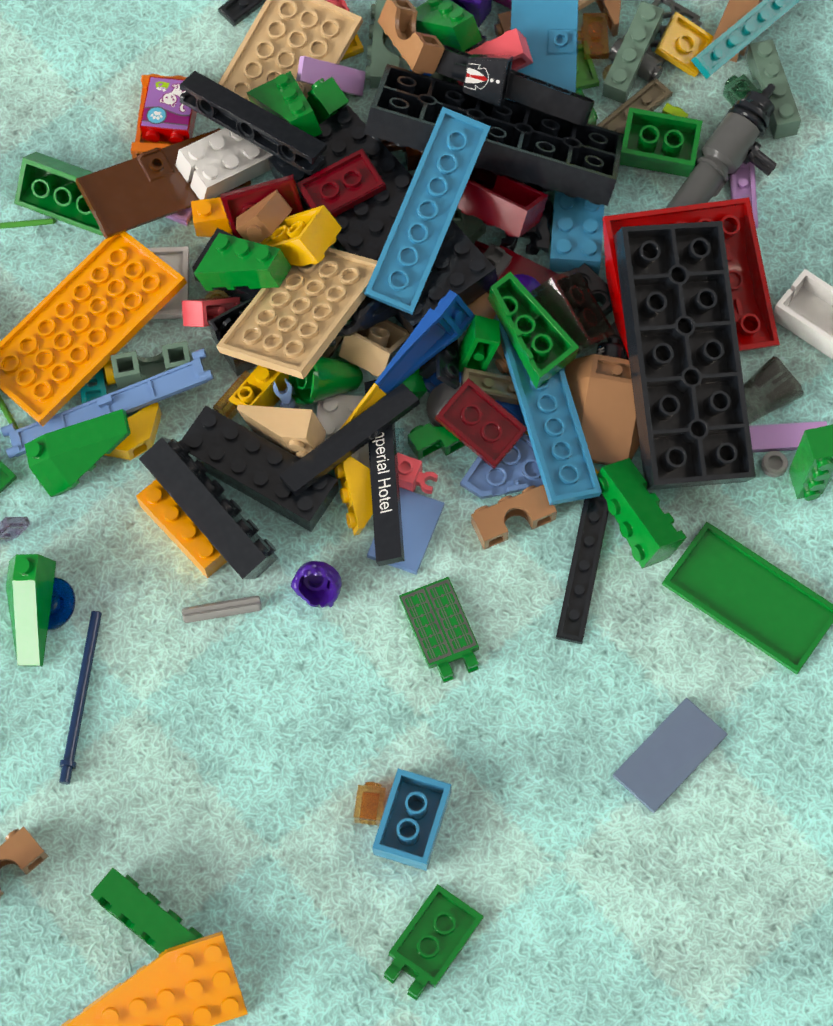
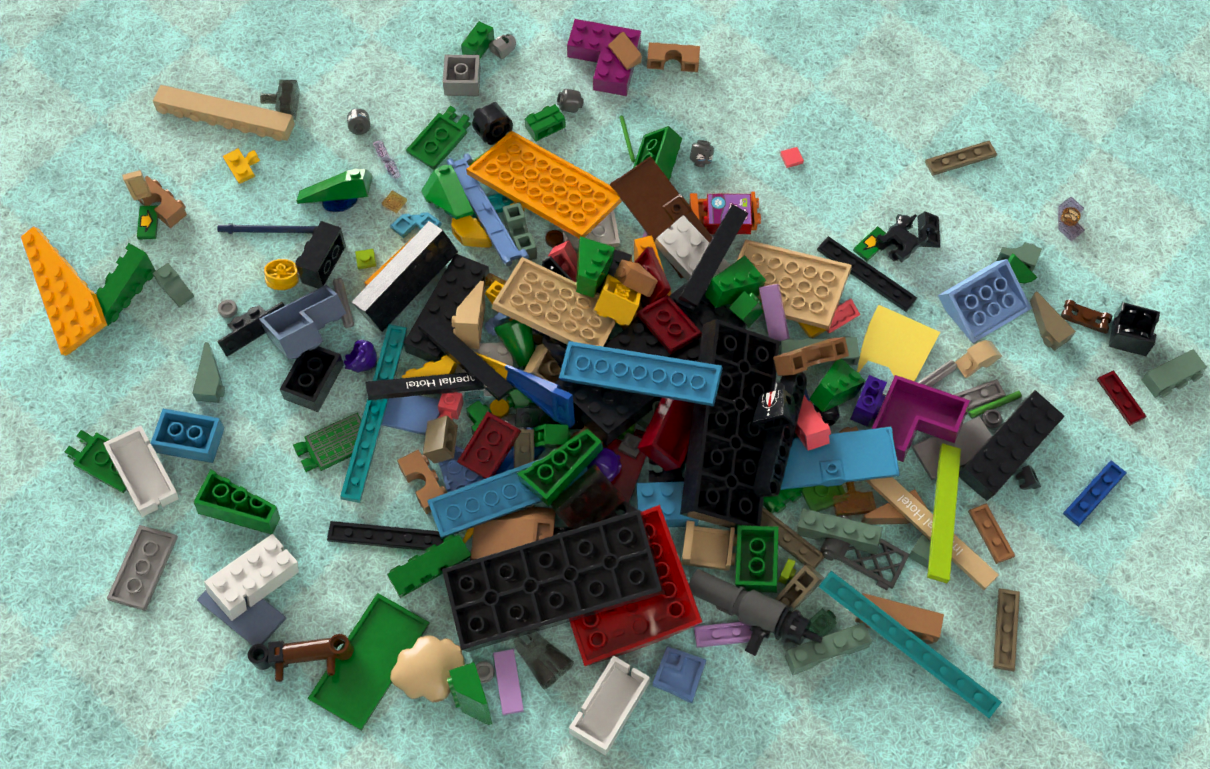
camera: 80 degrees right, 5 degrees down
clear orange brick [354,782,386,826] -> none
yellow tile [655,12,714,77] -> none
none -> white piece [104,426,179,517]
none -> light grey tile [107,525,178,611]
none -> green tile [137,205,158,240]
none -> sand green arch [153,263,194,307]
none -> sand green slope [192,342,225,403]
none -> green wedge [194,469,280,535]
none -> white piece [204,534,299,621]
none -> black bracket [217,302,285,357]
none -> light grey tile [218,300,238,318]
none -> reddish brown piece [248,634,354,682]
none -> sand blue piece [259,285,346,360]
none -> yellow wheel [264,259,299,290]
none -> black brick [280,346,344,412]
none -> black brick [295,221,346,289]
none -> teal plate [340,324,407,503]
none -> lime plate [355,249,376,270]
none -> clear orange tile [382,190,407,214]
none -> medium azure tile [390,212,442,238]
none -> tan piece [390,635,465,703]
none -> dark tan brick [423,416,458,464]
none -> yellow tile [490,399,509,418]
none -> reddish brown tile [545,230,563,248]
none -> medium blue plate [653,646,706,703]
none -> tan panel [681,521,737,571]
none -> dark grey head [690,140,714,167]
none -> dark tan slope [775,565,825,611]
none -> coral tile [780,147,804,168]

